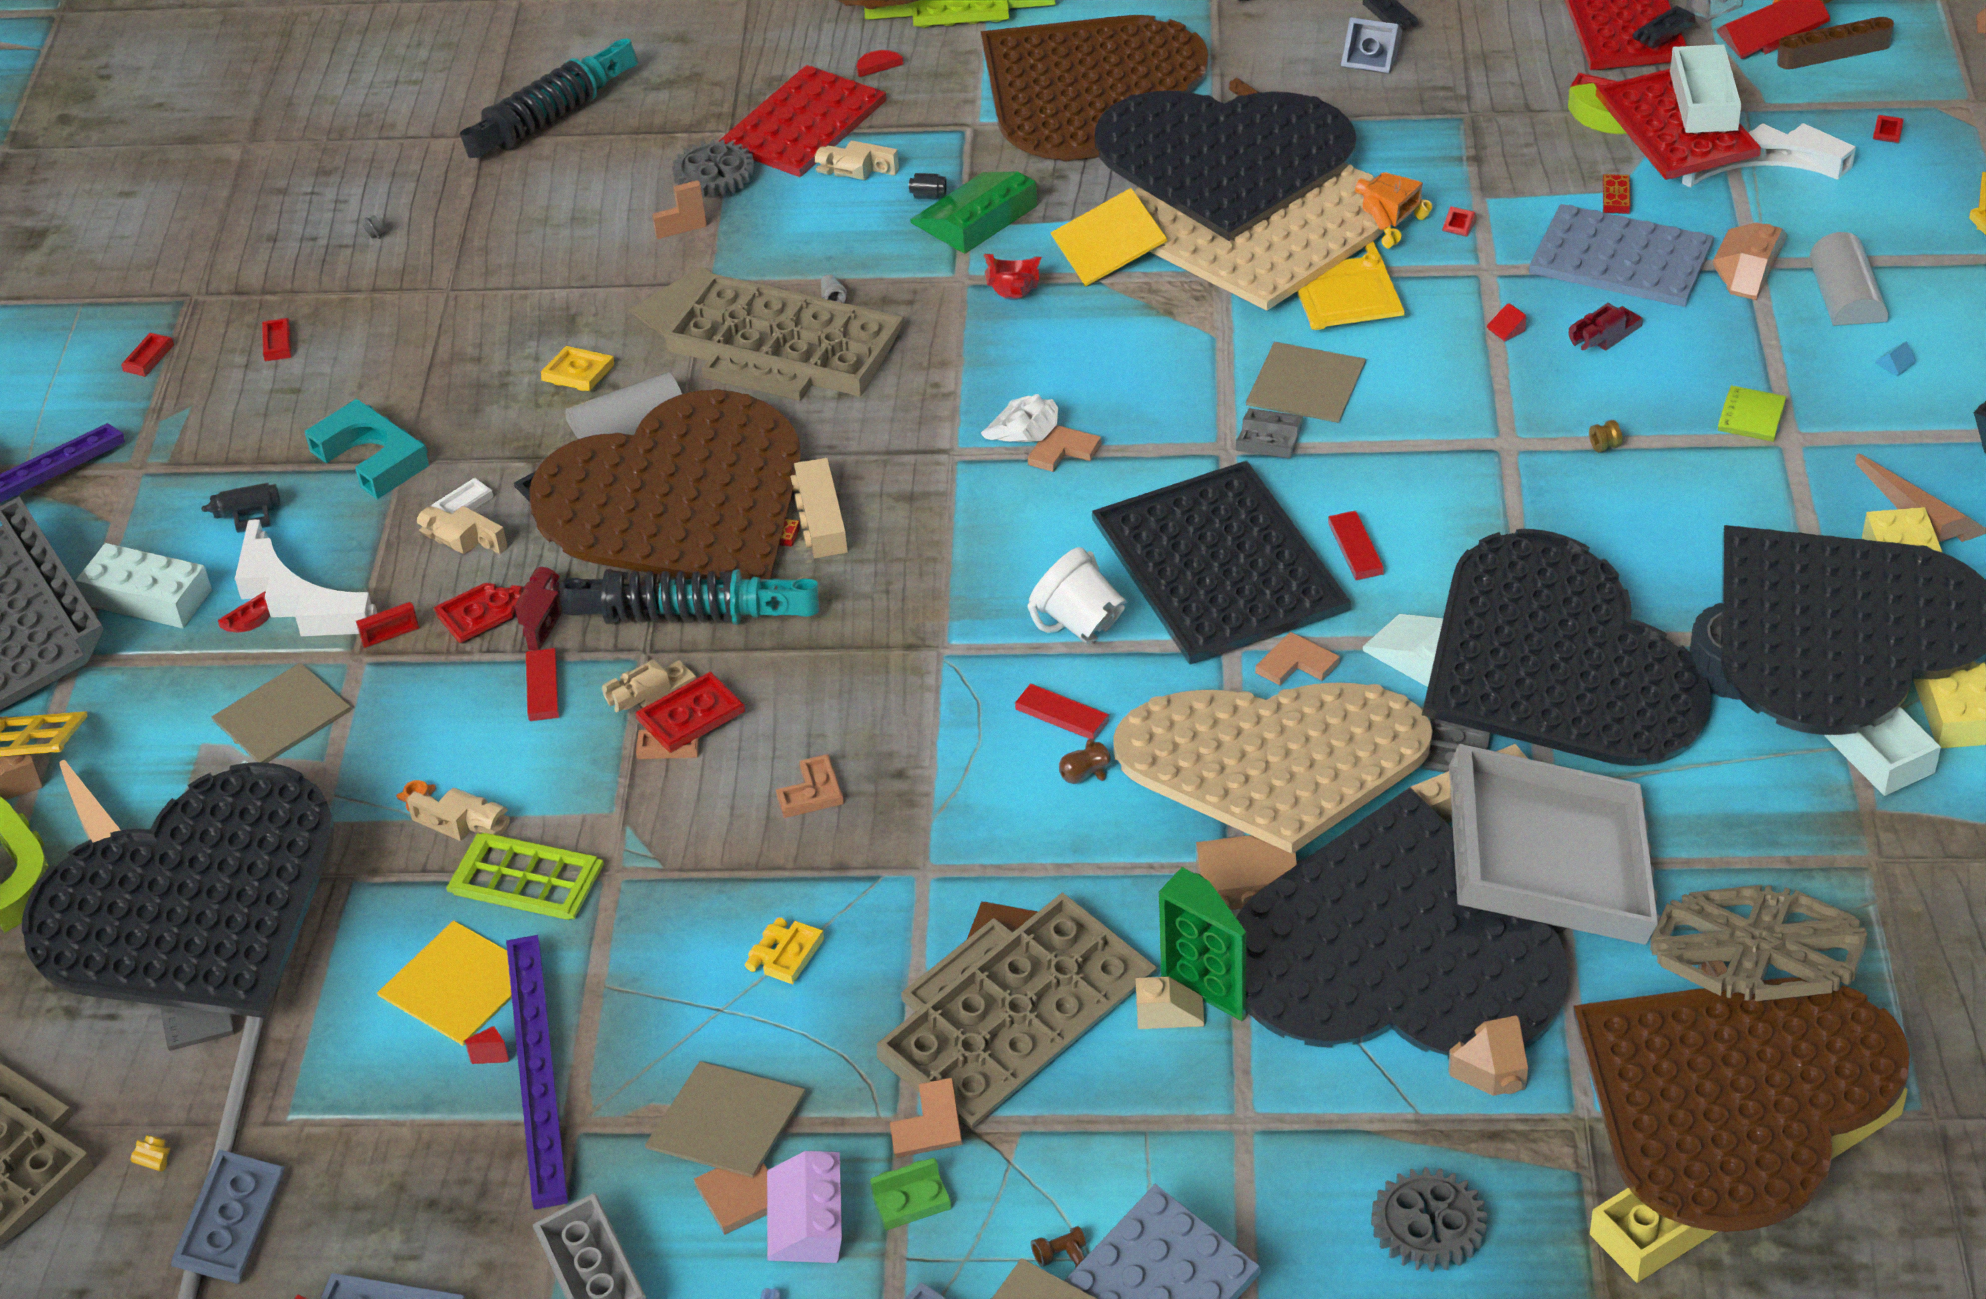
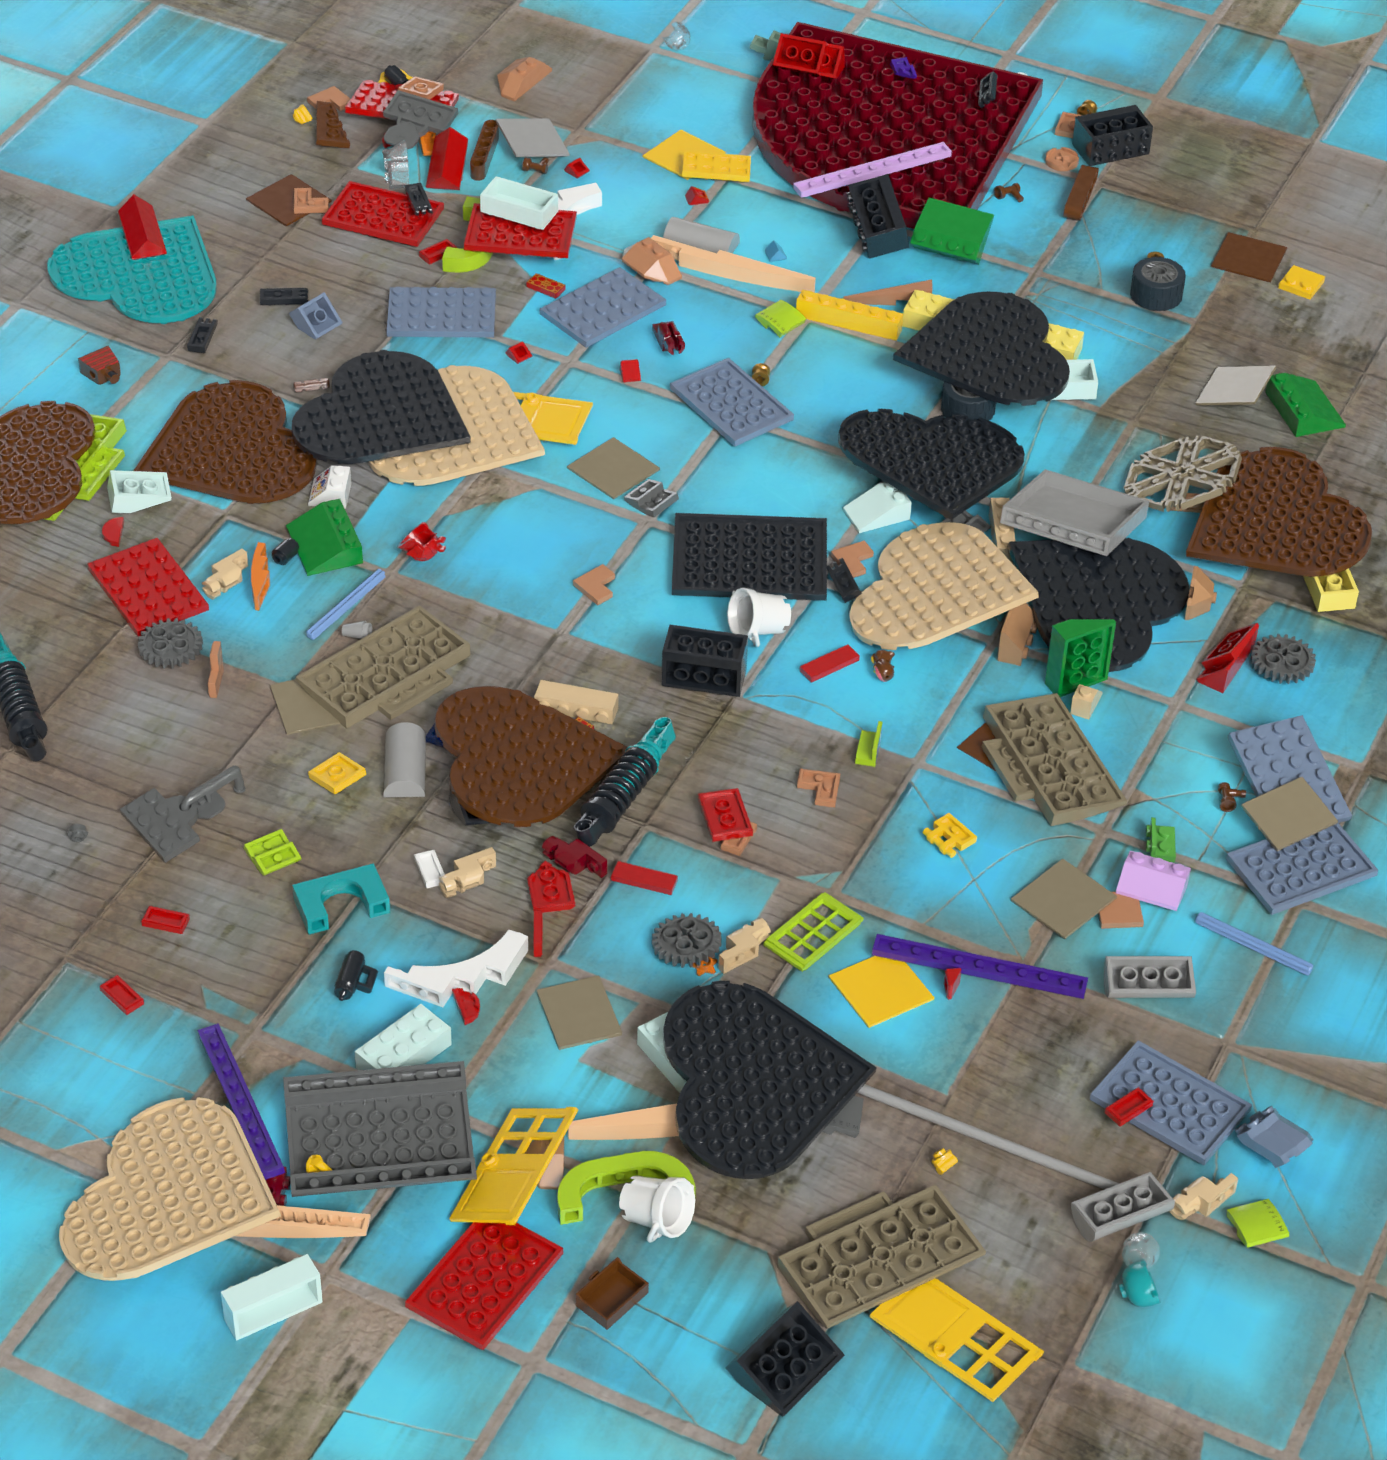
camera: 70 degrees left, 0 degrees up
sand blue tile [171,1149,285,1284] -> none
tan plate [602,659,696,713] -> none
nougat tile [890,1078,963,1158] -> none
white slope [981,394,1058,442] -> none
yellow piece [1050,188,1168,287] -> none
red tile [1328,510,1384,580] -> none
orange torso [1355,172,1432,249] -> none
none -> light aqua slope [107,470,172,513]
none -> dark grey plate [120,765,246,863]
none -> lime slope [244,829,302,876]
none -> orange slope [251,542,270,611]
none -> medium blue axle [306,569,385,640]
none -> white slope [308,466,351,508]
none -> sand blue plate [387,287,496,338]
none -> light grey piece [496,118,570,157]
none -> reddish brown piece [522,157,549,174]
none -> light nougat slope [651,235,816,292]
none -> dark grey gear [652,913,722,968]
none -> black brick [662,625,748,697]
none -> sand blue plate [670,358,794,446]
none -> red slope [685,186,709,205]
none -> yellow brick [796,290,903,341]
none -> black hinge [827,557,862,603]
none -> lime panel [855,721,883,767]
none -> red slope [1196,623,1259,693]

